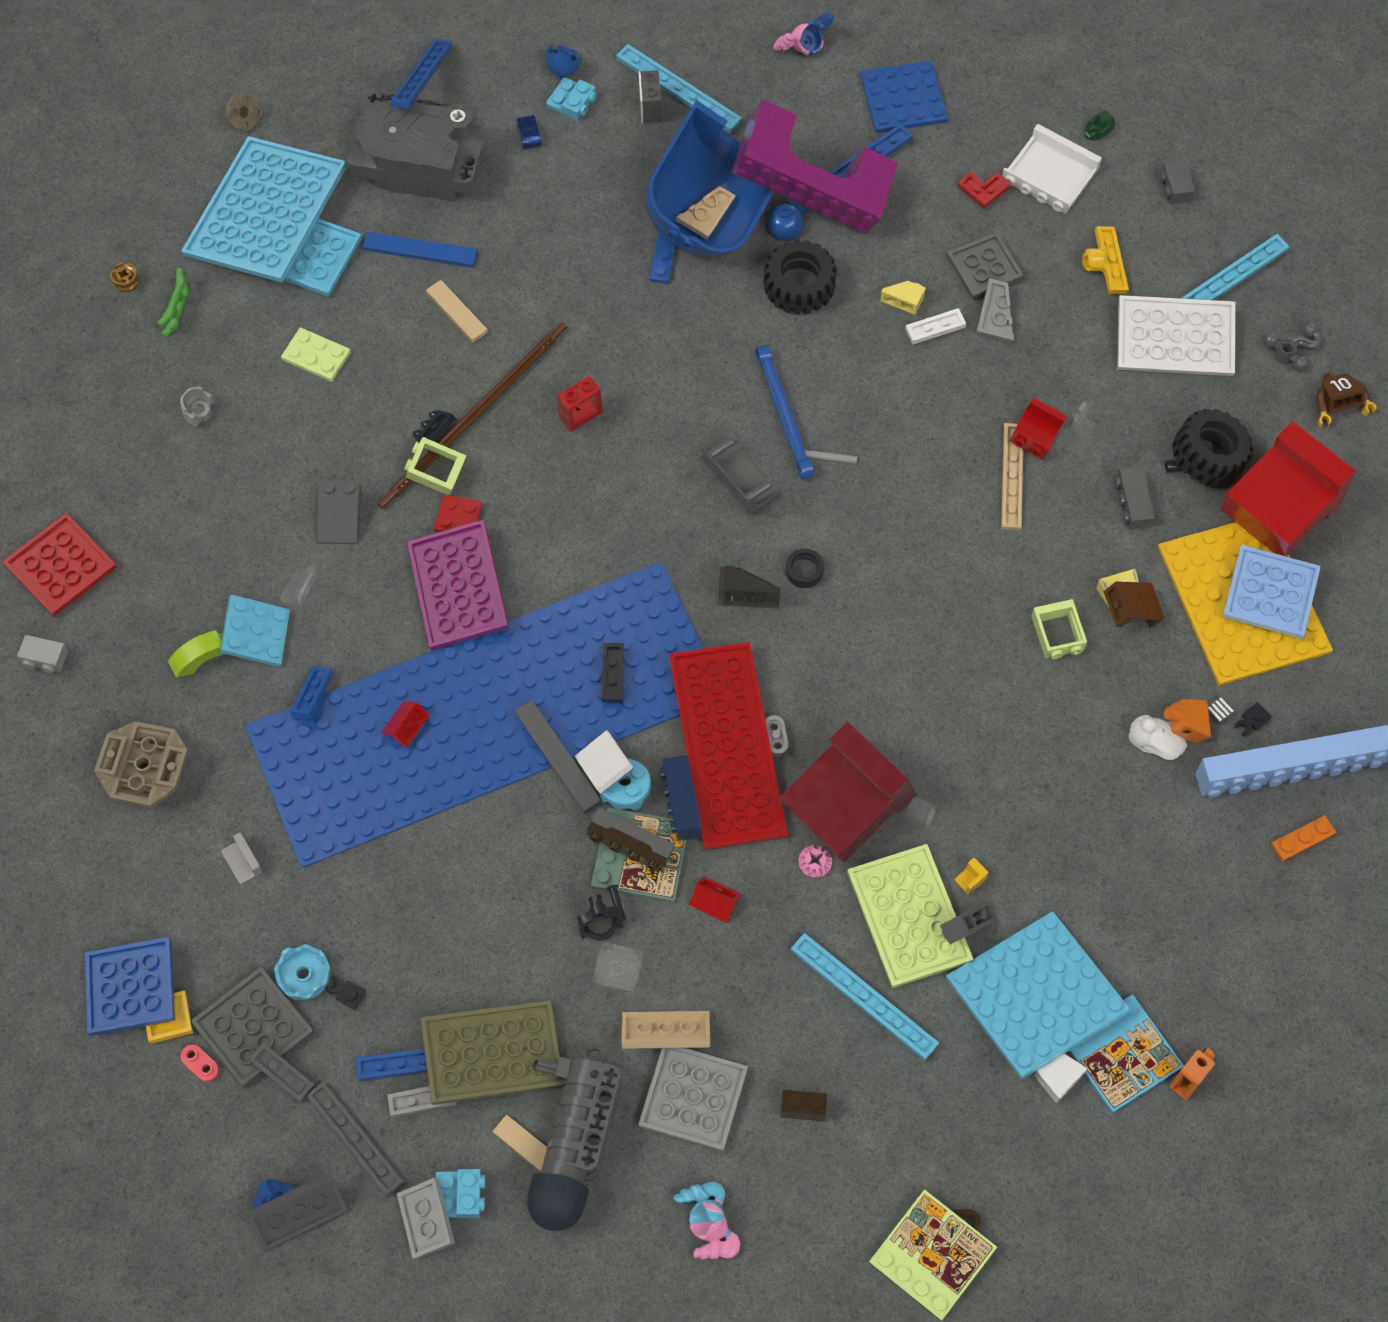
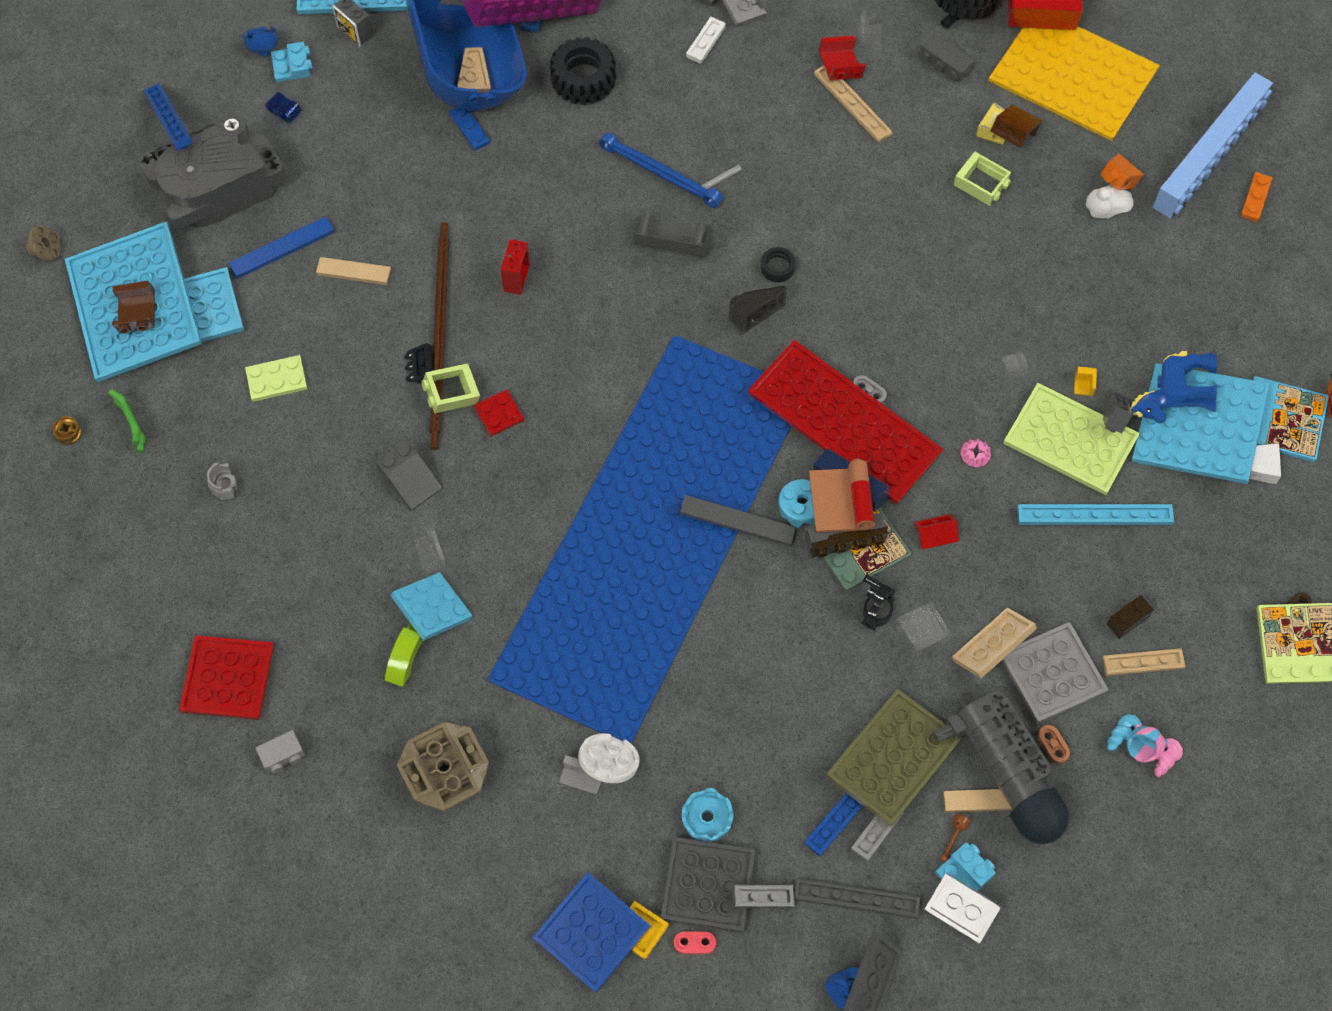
camera: 40 degrees left, 0 degrees up
blue plate [290,666,334,719] -> none
black plate [325,977,366,1010] -> none
red panel [381,701,430,748] -> none
magenta plate [407,519,509,651] -> none
white tile [575,730,633,794] -> none
black plate [602,643,624,703] -> none
blue cylinder [766,203,803,242] -> none
dark red piece [779,721,917,863] -> none
light yellow slope [880,281,926,315] -> none
dark grey tile [1208,696,1235,725] -> none
light blue plate [1223,545,1321,639] -> none
black plate [1234,702,1272,737] -> none
none -> reddish brown panel [112,281,155,334]
none -> white tile [578,733,640,783]
none -> nougat door [809,459,875,533]
none -> dark orange hinge [940,814,971,862]
none -> nougat plate [1038,725,1070,764]
none -> tan tile [1102,648,1186,676]
none -> blue animal [1131,351,1217,423]

